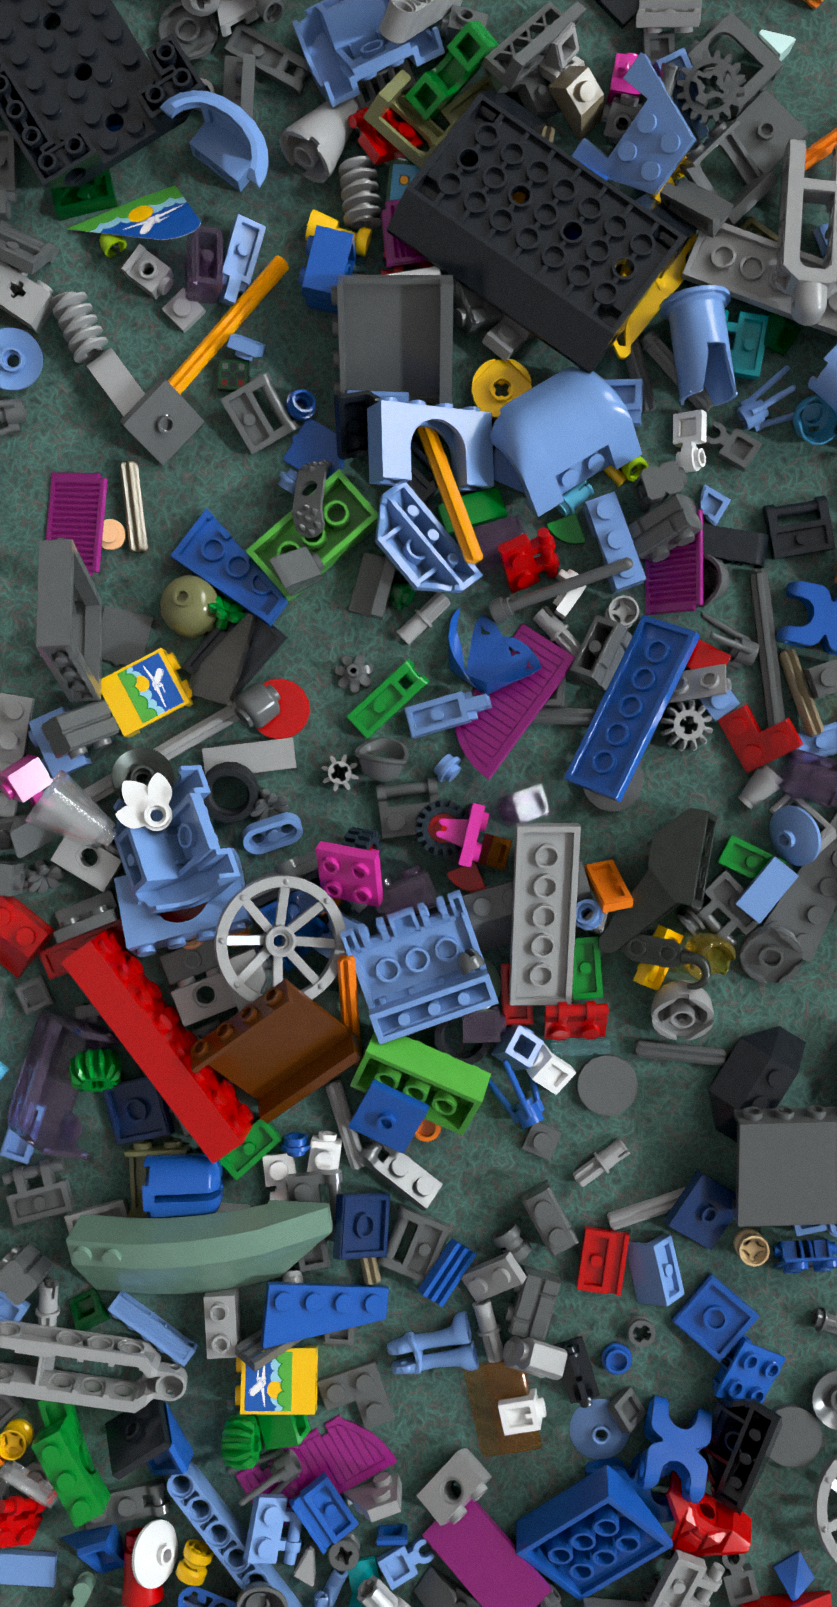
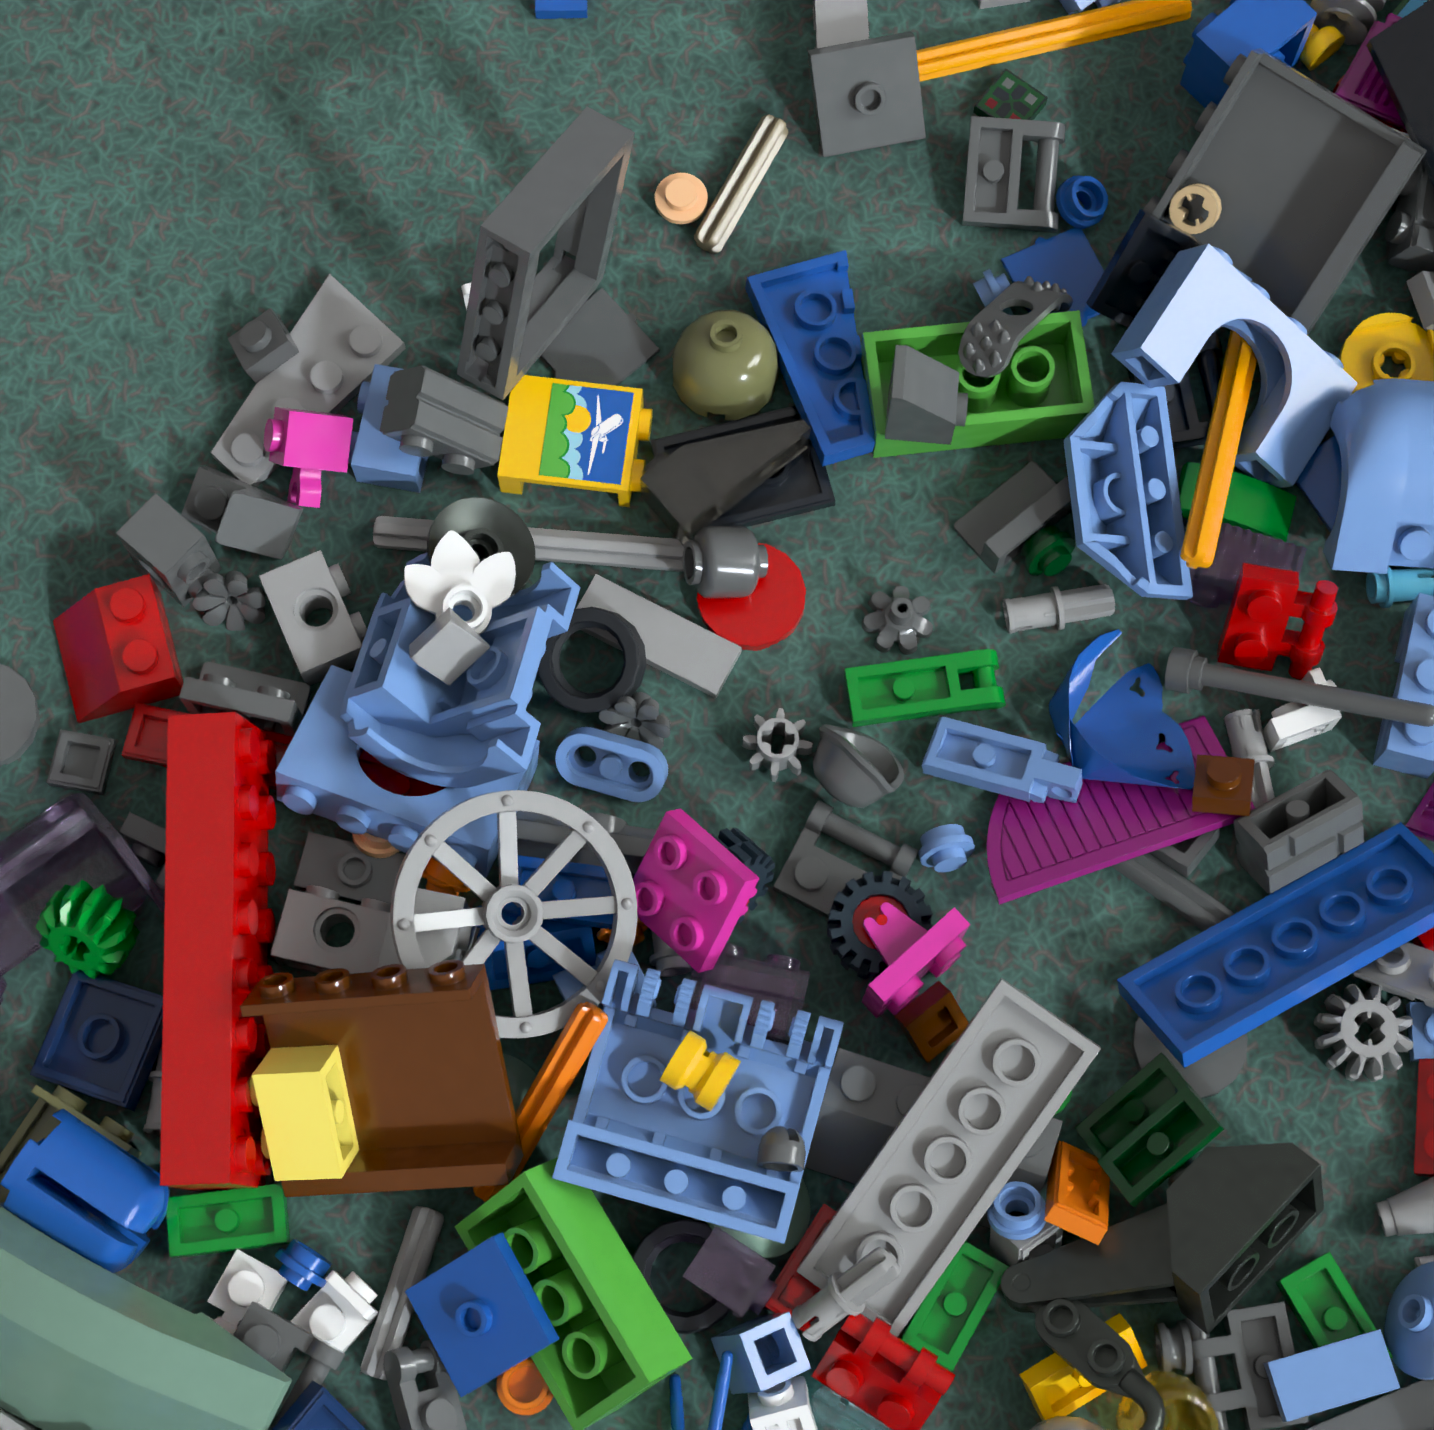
camera: 35 degrees right, 15 degrees down
clear cone [25,770,117,849] -> none
magenta window [46,472,108,576] -> none
green plant [208,595,247,630] -> none
medium blue plate [227,334,266,361] -> none
red tile [446,861,486,892] -> none
bracket [498,784,552,827] -> none
green tile [546,513,586,545] -> none
light grey wheel [605,595,639,629] -> none
none -> light yellow brick [250,1045,359,1181]
none -> light grey slope [409,607,490,686]
none -> yellow wheel [660,1030,741,1112]
none -> light grey axle [792,1247,901,1342]
none -> dark green slope [1075,1052,1224,1207]
none -> tan bush [1169,183,1222,234]
none -> reddish brown plate [1192,754,1255,816]

